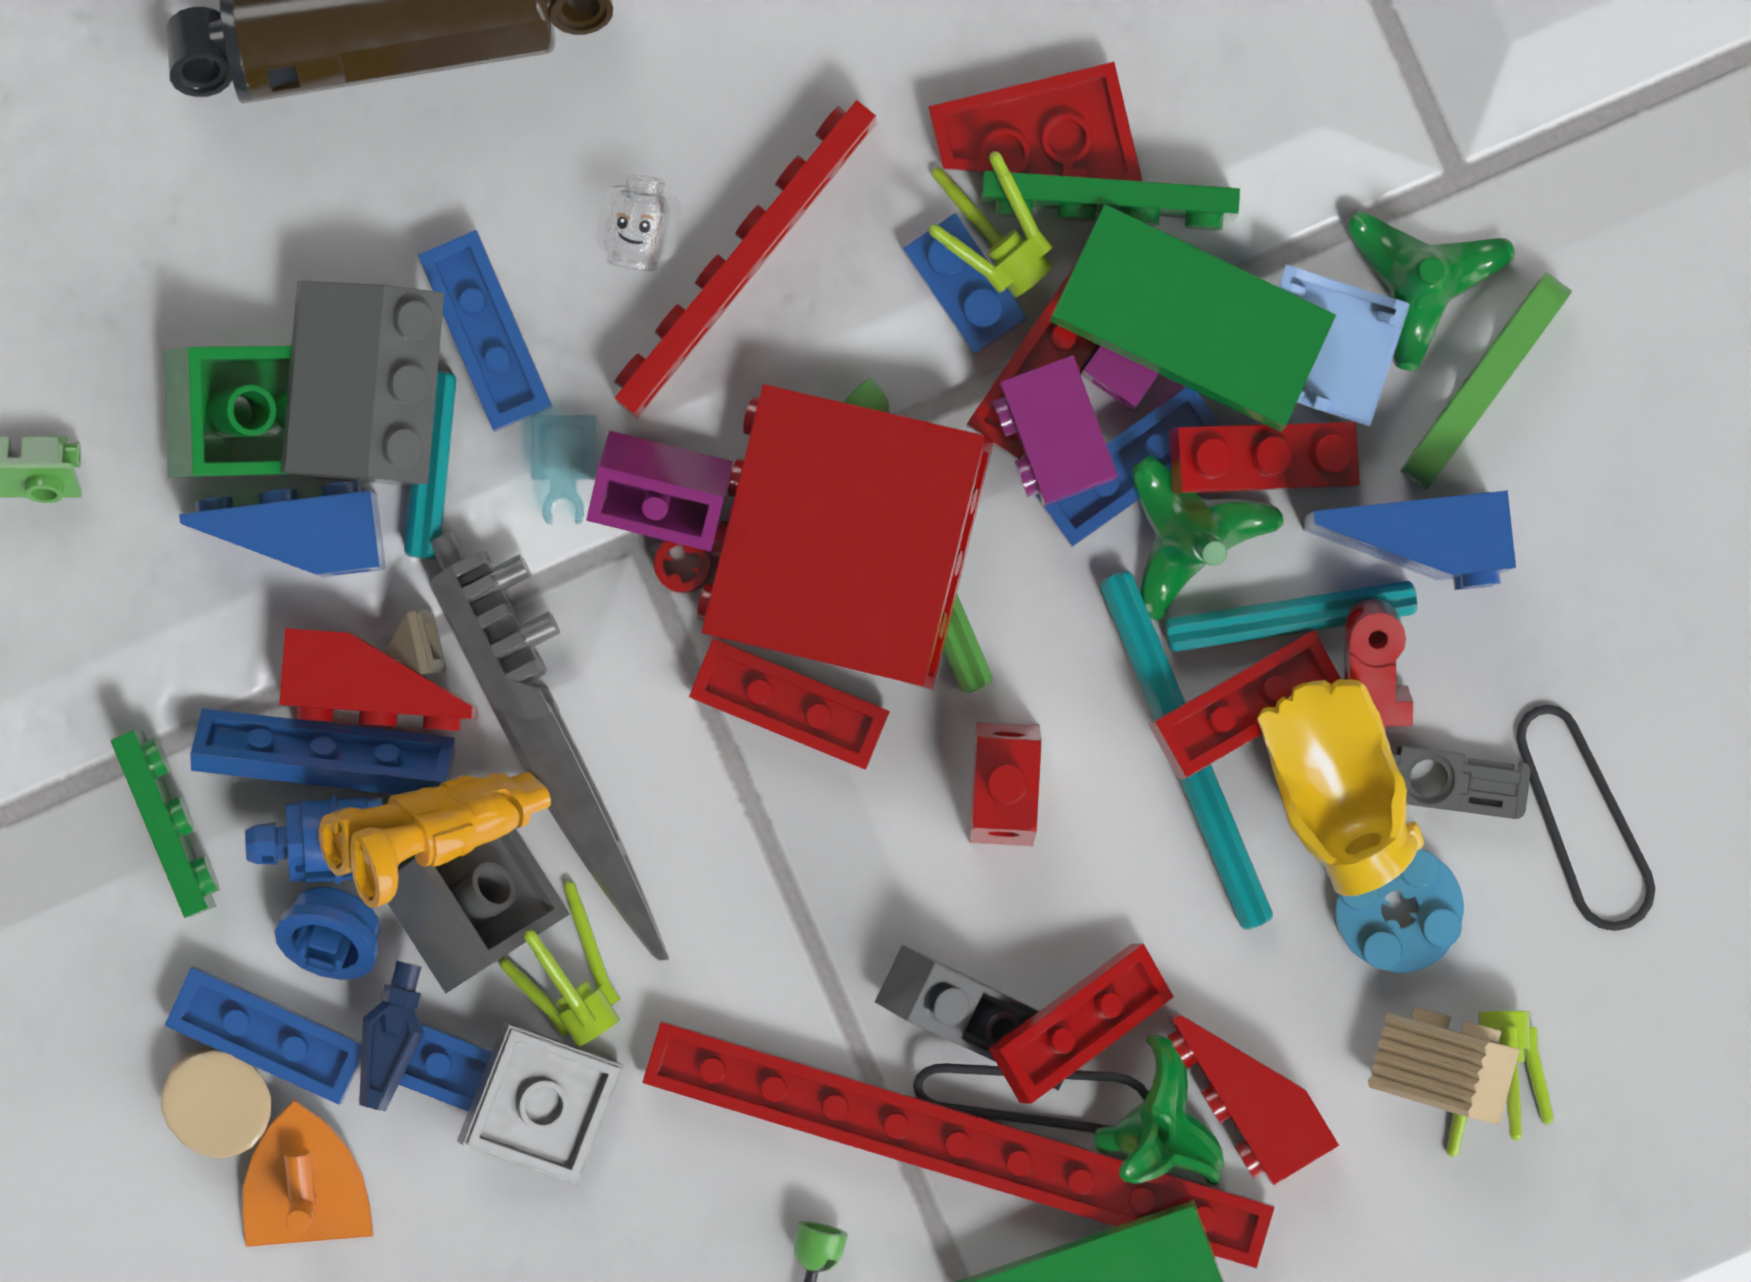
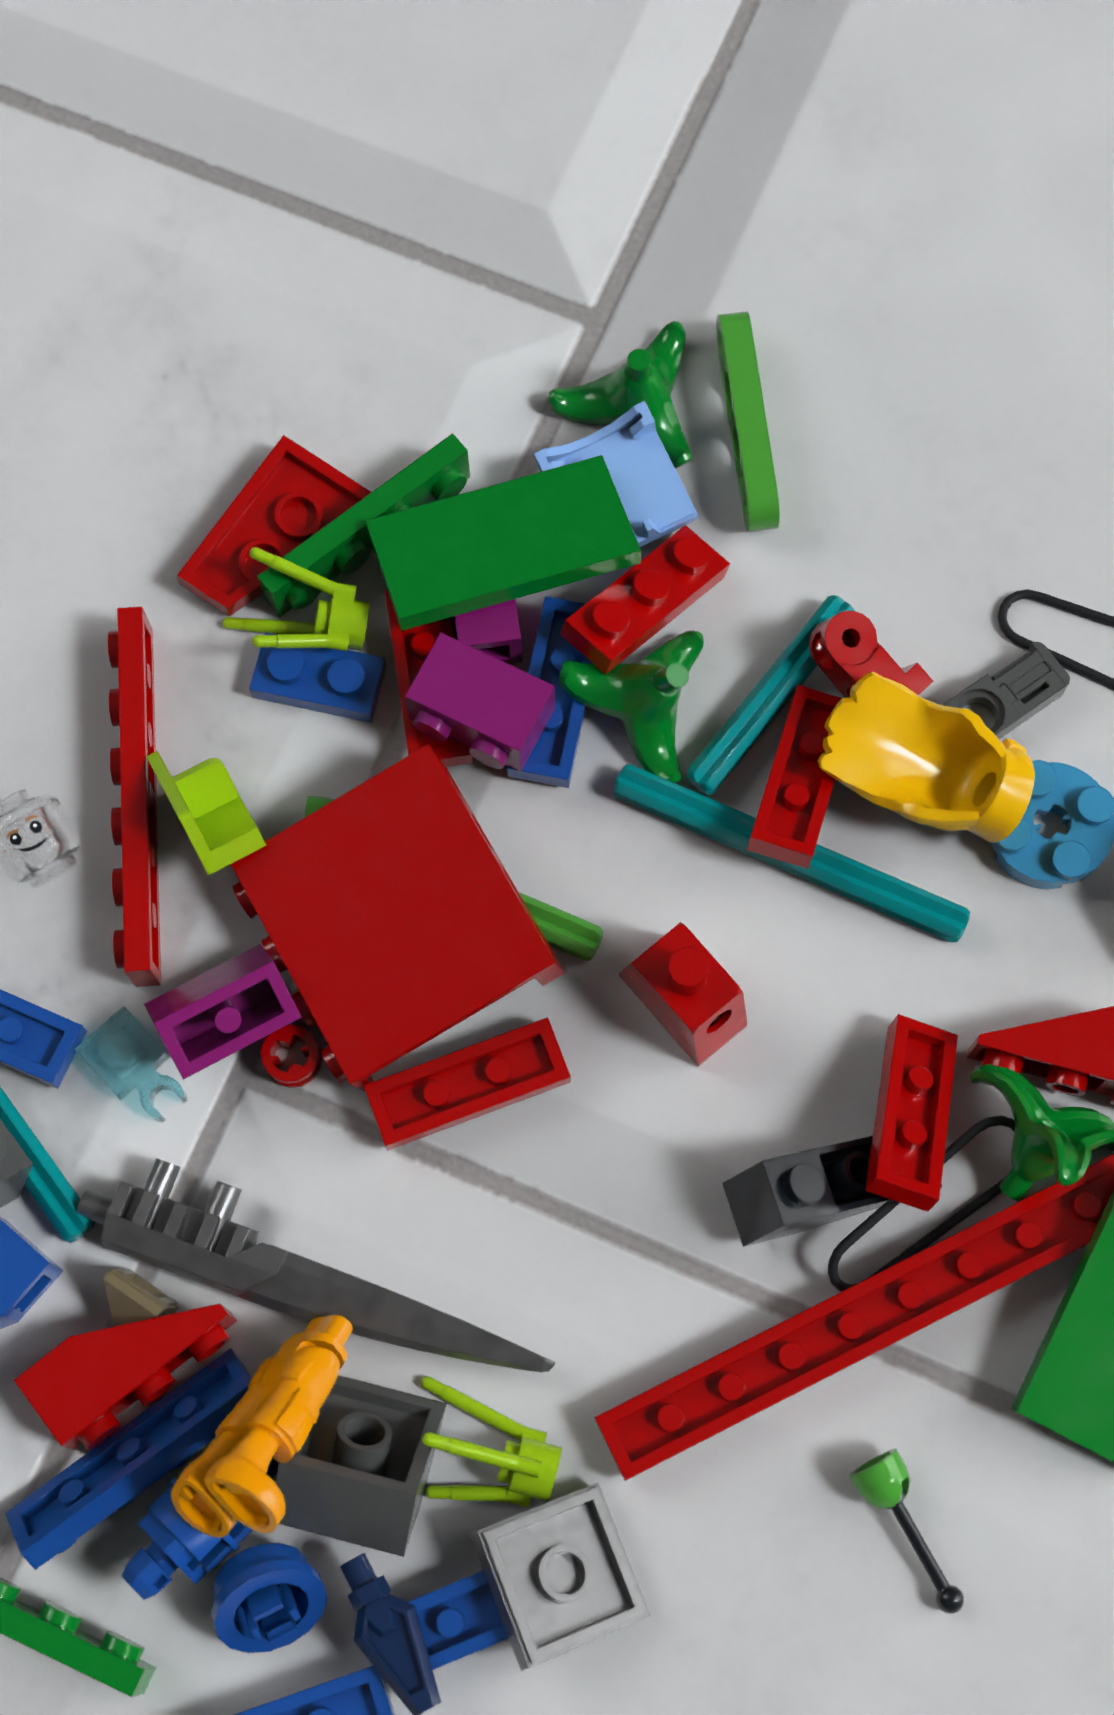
camera: 45 degrees left, 15 degrees down
blue slope [1302,490,1516,590] -> none
none -> lime panel [146,751,267,875]

